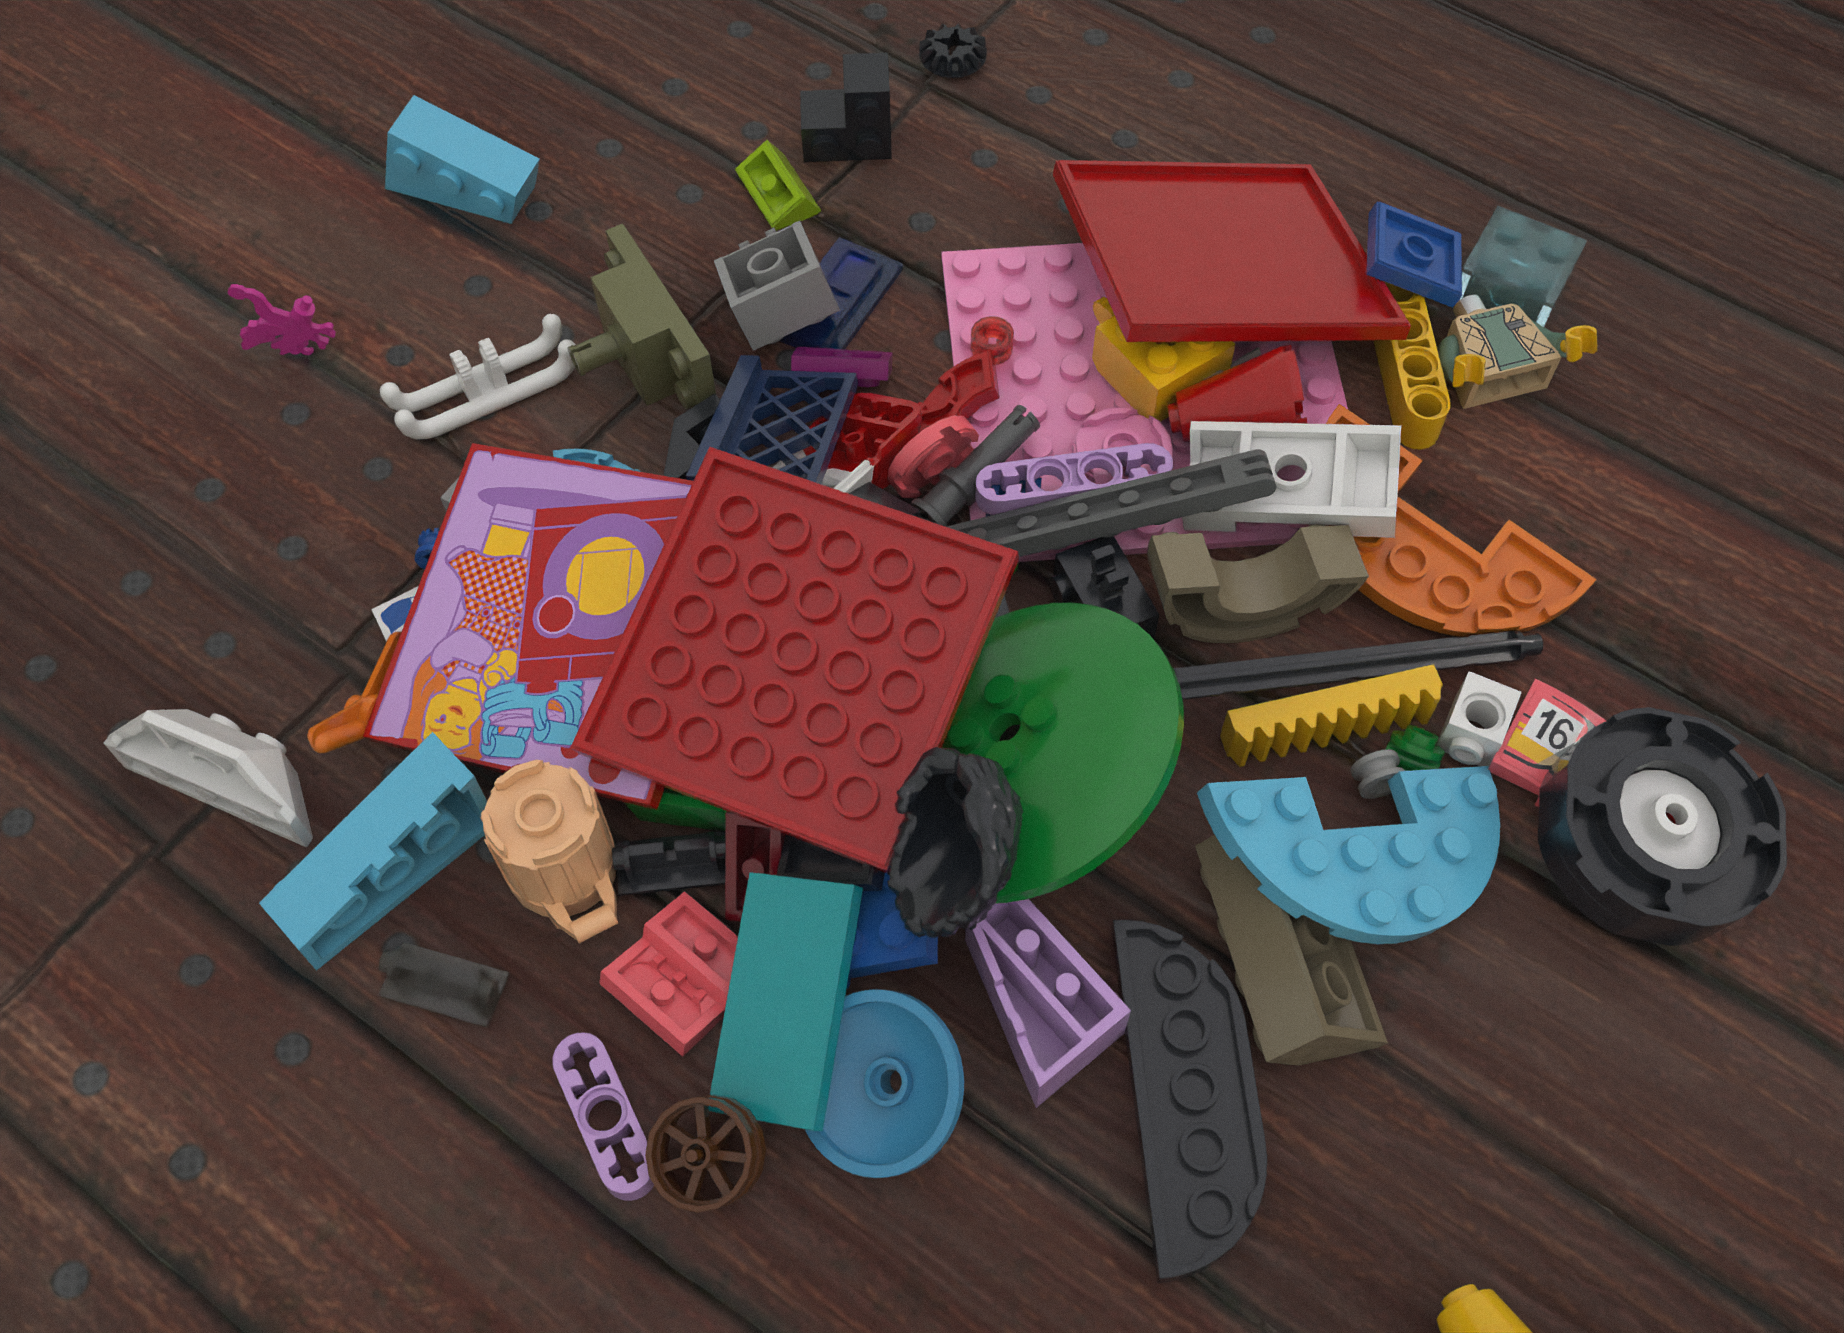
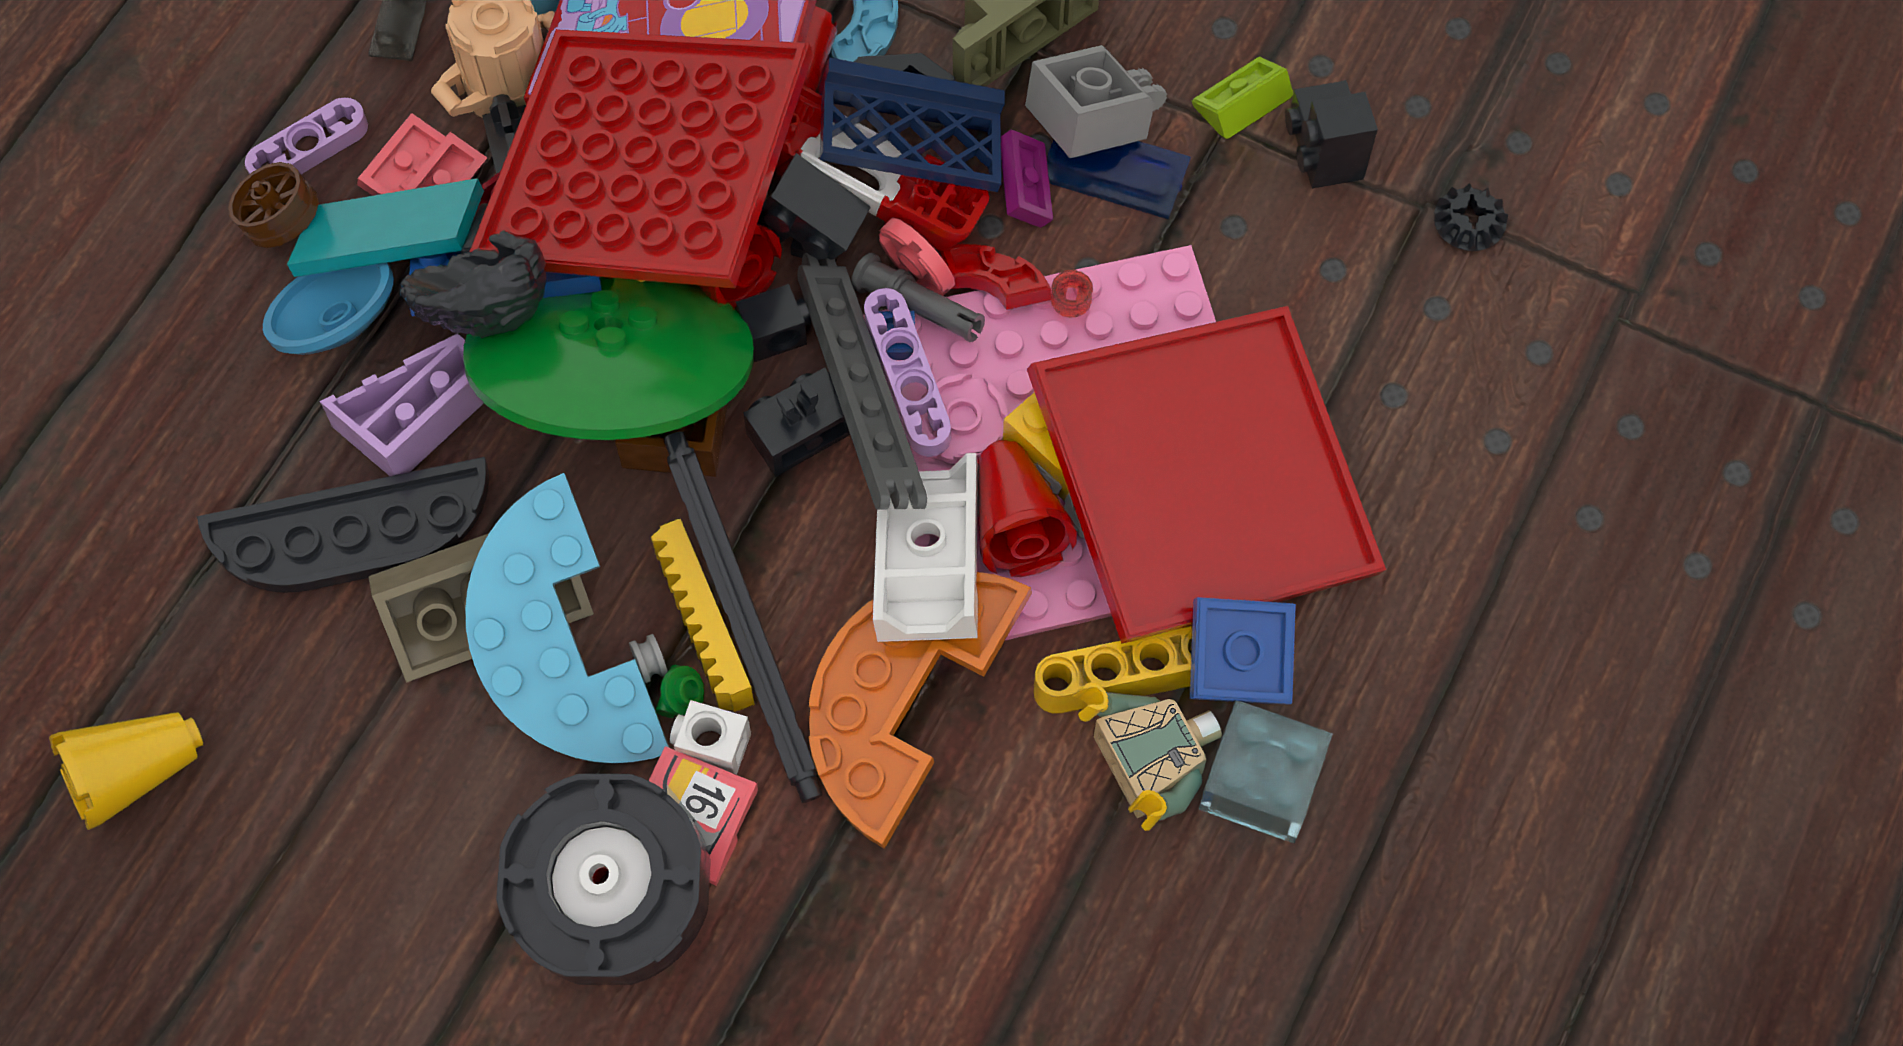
camera: 80 degrees right, 5 degrees up
dark tan brick [1147,524,1369,643] -> none

